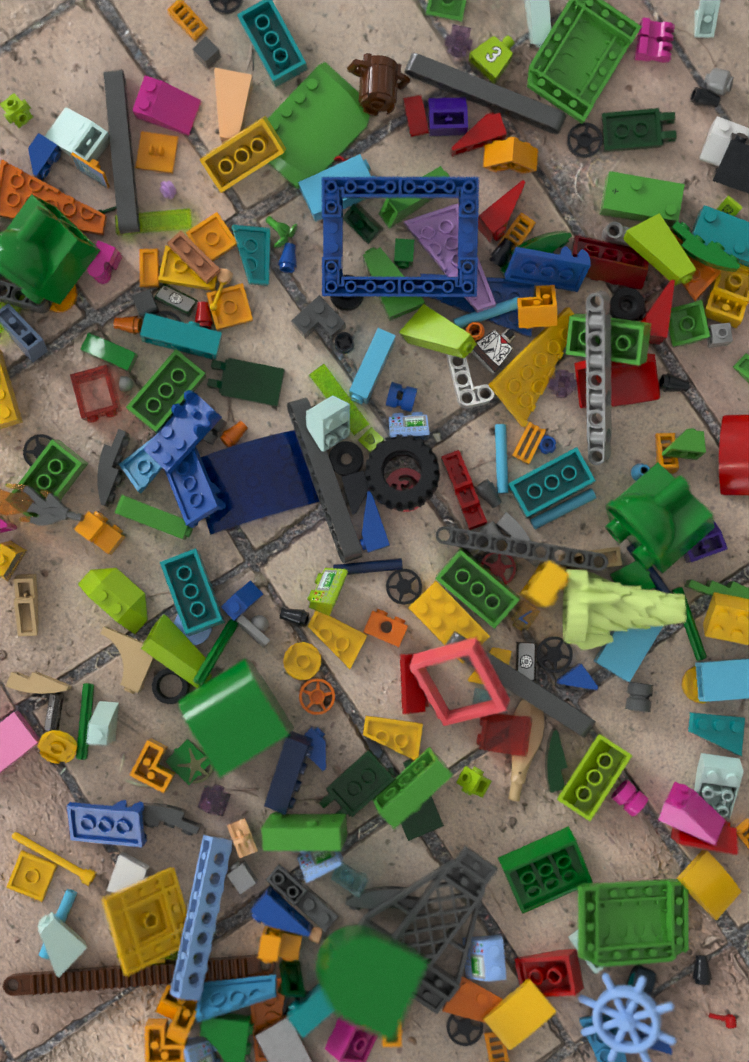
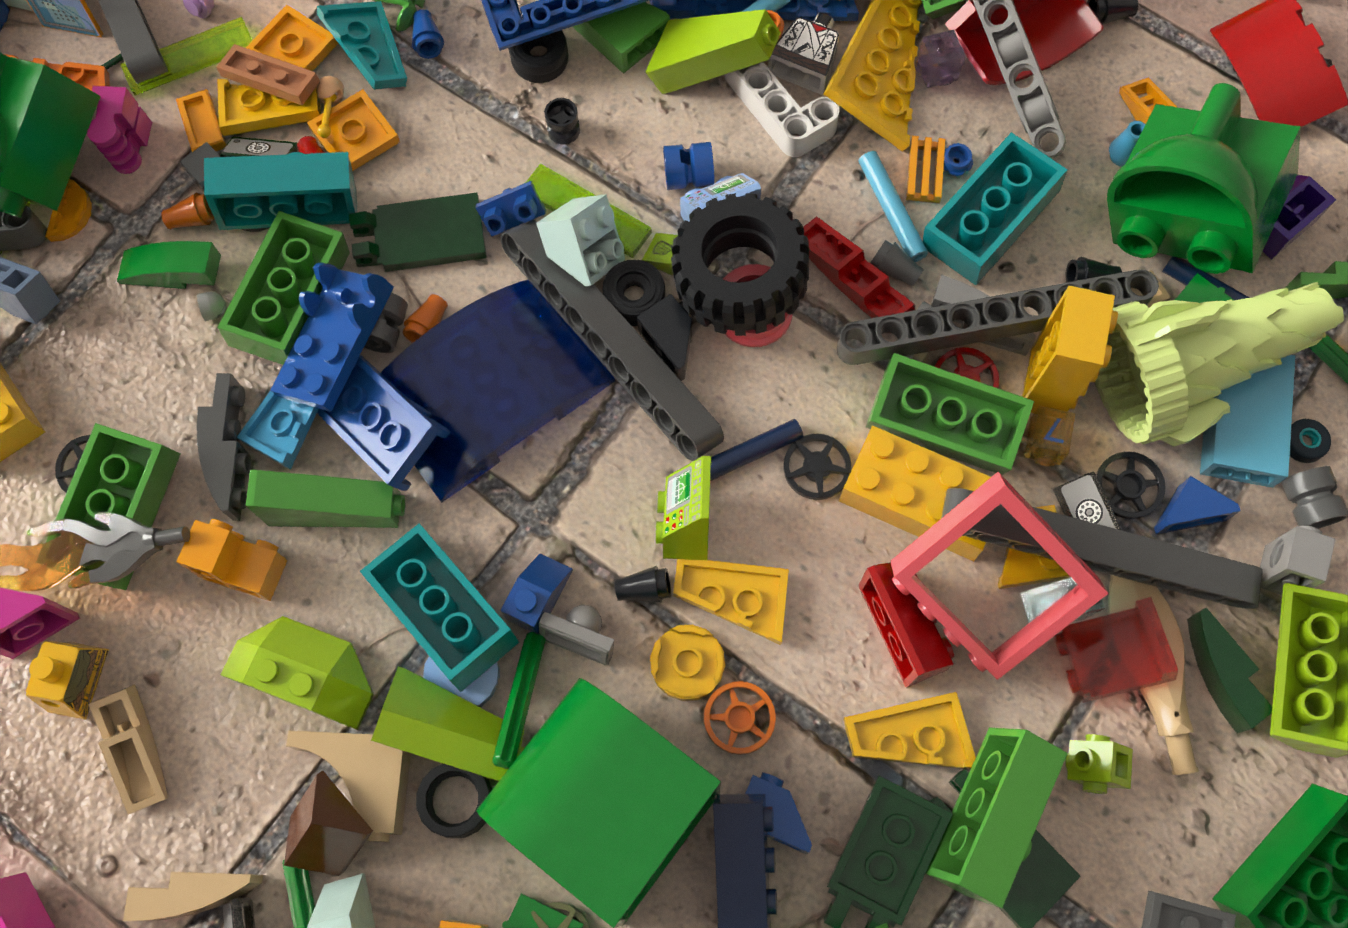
camera: 20 degrees left, 15 degrees down
clear red window [70,365,122,423] -> none
dark grey brick [291,295,346,340] -> none
medium azure brick [349,328,396,405] -> none
blue slope [360,491,390,553] -> none
orange brick [364,609,408,647] -> none
medium azure piece [530,488,596,530] -> none
bright green slope [662,428,706,460] -> none
none -> reddish brown slope [284,771,373,876]
none -> blue hips [476,181,547,237]
none -> black cone [1065,257,1122,283]
none -> light grey brick [1260,526,1335,595]
none -> black wheel [1290,419,1331,463]

